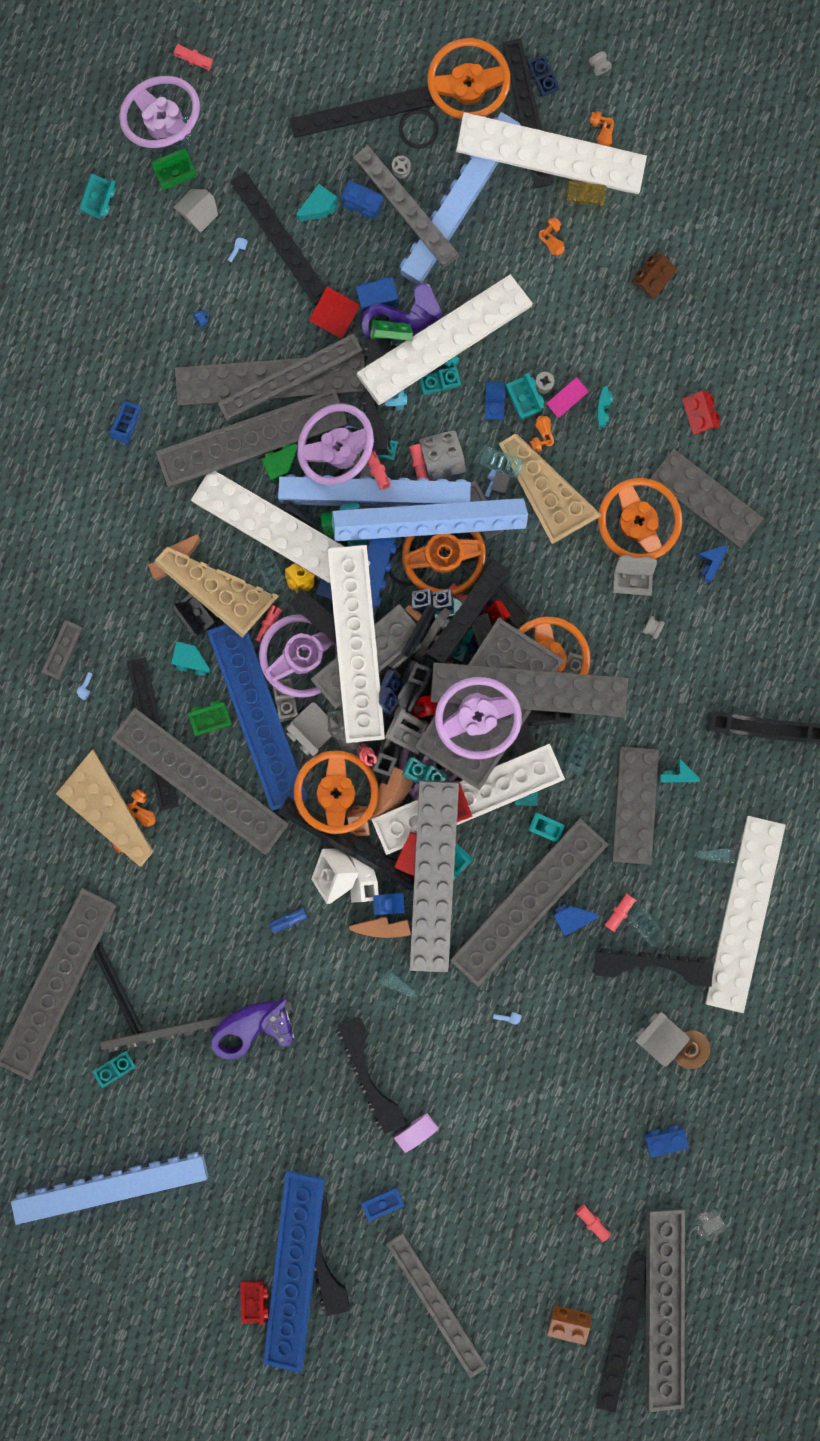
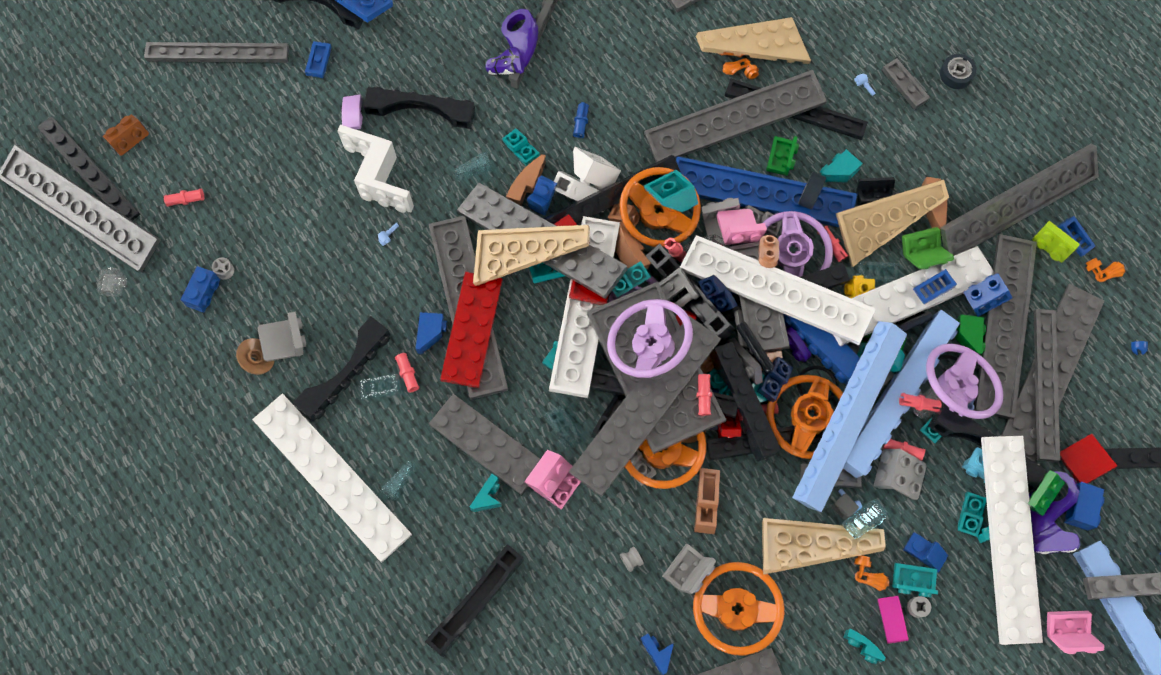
camera: 120 degrees right, 15 degrees down
teal slope [528,813,565,843] -> none
none -> light grey wheel [212,257,234,280]
none -> white bracket [338,125,414,213]
none -> red plate [440,272,503,388]
none -> tan wing [473,225,590,286]
none -> teal slope [502,128,540,166]
none -> bright pink slope [524,450,581,509]
none -> teal slope [644,170,698,212]
none -> nougat slope [694,468,720,534]
none -> coral pin [696,374,713,416]
none -> bright pink bracket [716,209,767,245]
none -> nougat plate [758,235,779,268]
none -> dark purple plate [786,327,811,362]
none -> black wheel [798,172,826,210]
none -> bright green bracket [902,227,954,269]
none -> blue slope [913,269,957,305]
none -> wheel [940,54,977,89]
none -> flat silver plate [940,144,1099,256]
none -> brick [963,273,1012,317]
none -> lime plate [1032,221,1080,263]
none -> bright pink bracket [1047,611,1104,654]
none -> orange piece [1086,258,1125,282]

